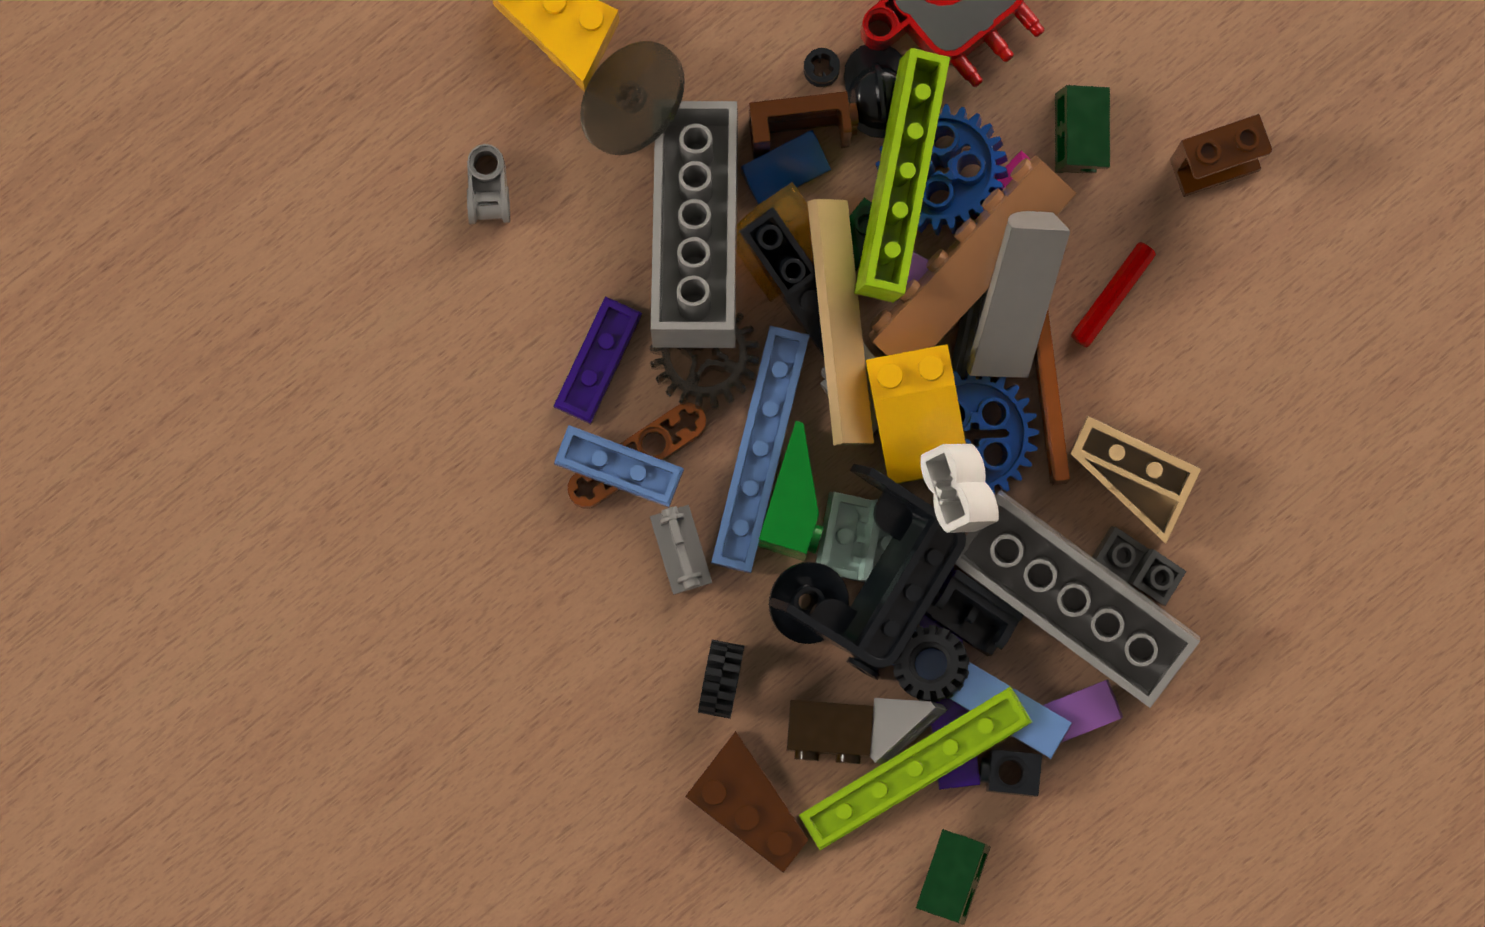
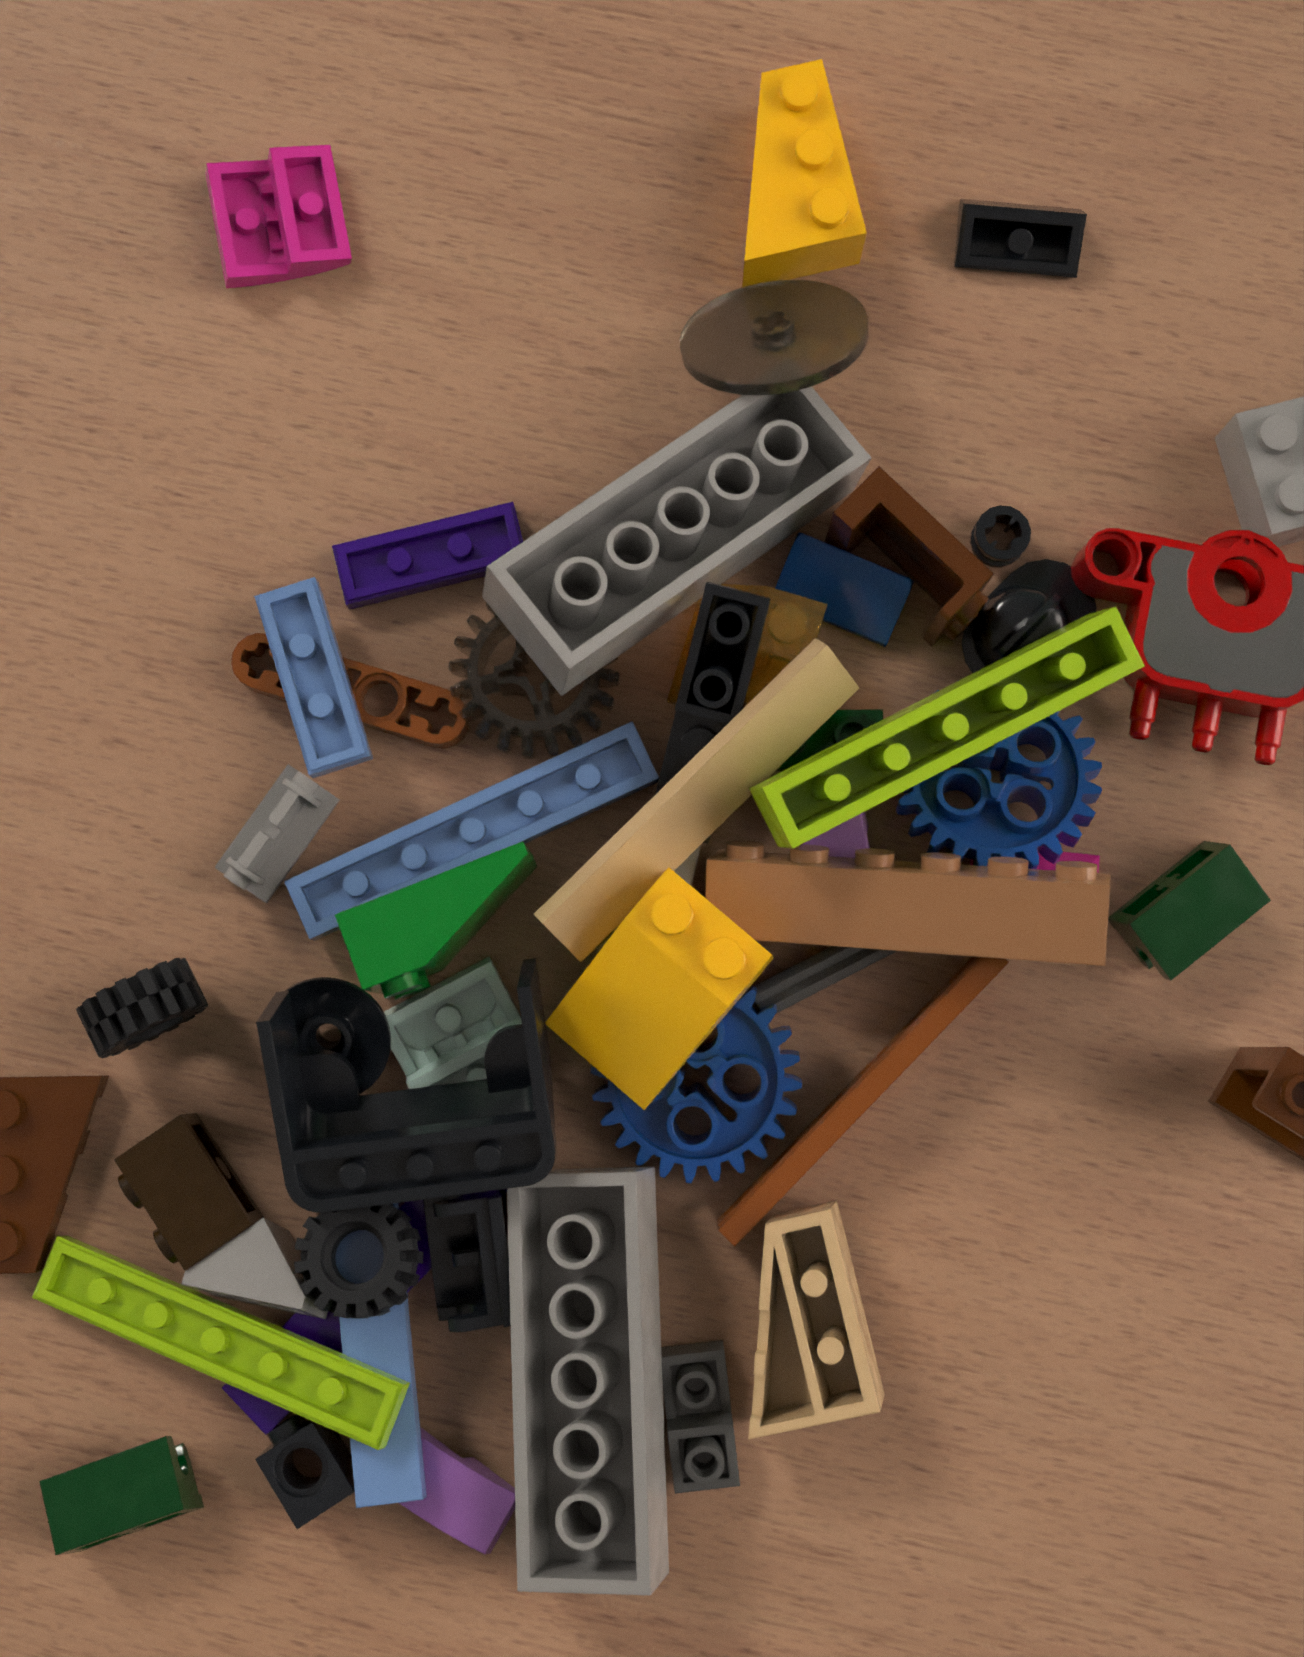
camera: 60 degrees right, 0 degrees up
light grey piece [467,144,510,224] -> none
white brick [921,444,999,533] -> none
light grey brick [967,211,1070,378] -> none
red axle [1071,242,1156,348] -> none
none -> dark pink slope [205,145,352,288]

